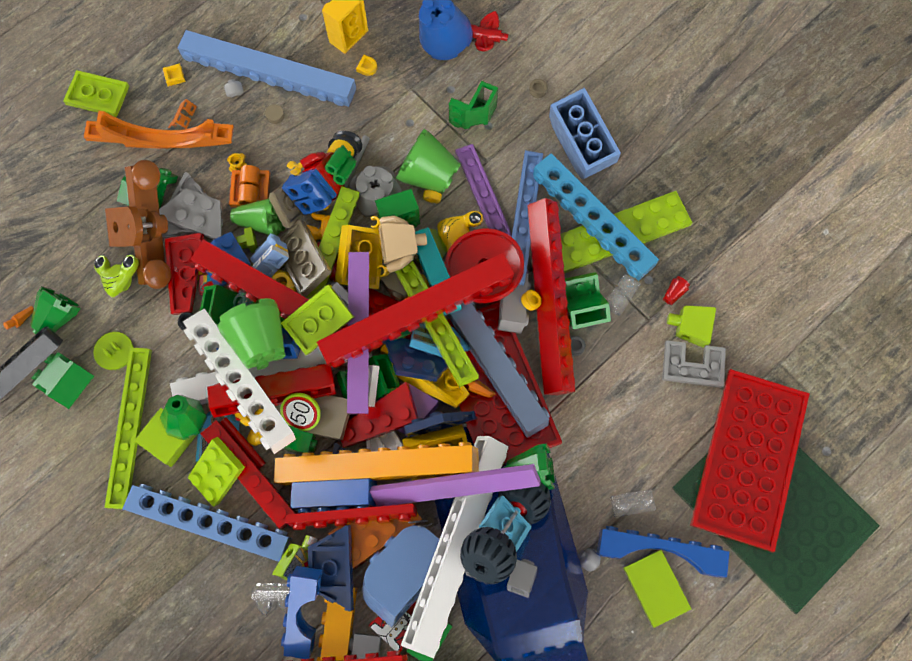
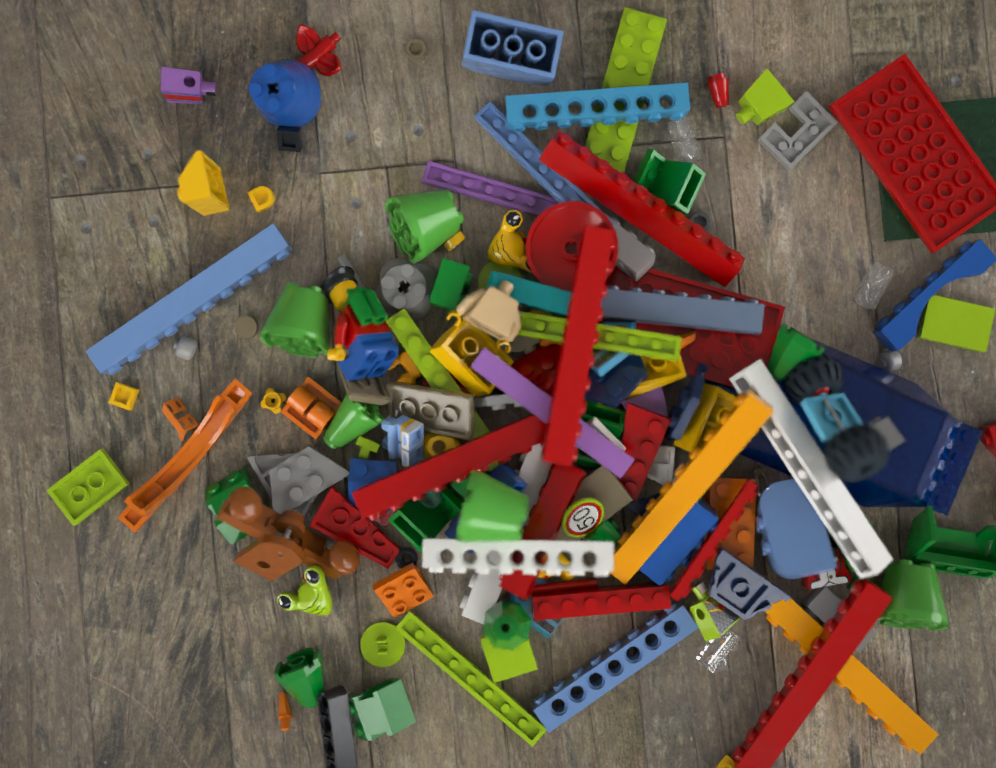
camera: 55 degrees left, 15 degrees up
lime plate [188,437,245,507] -> none
lime plate [281,285,355,355] -> none
blue arch [281,566,322,659] -> none
medium lavender tile [370,464,541,507] -> none
green piece [449,81,498,129] -> none
yellow tile [521,290,541,311] -> none
none -> bright green cone [260,283,330,358]
none -> black plate [277,126,302,152]
none -> orange plate [372,563,434,618]

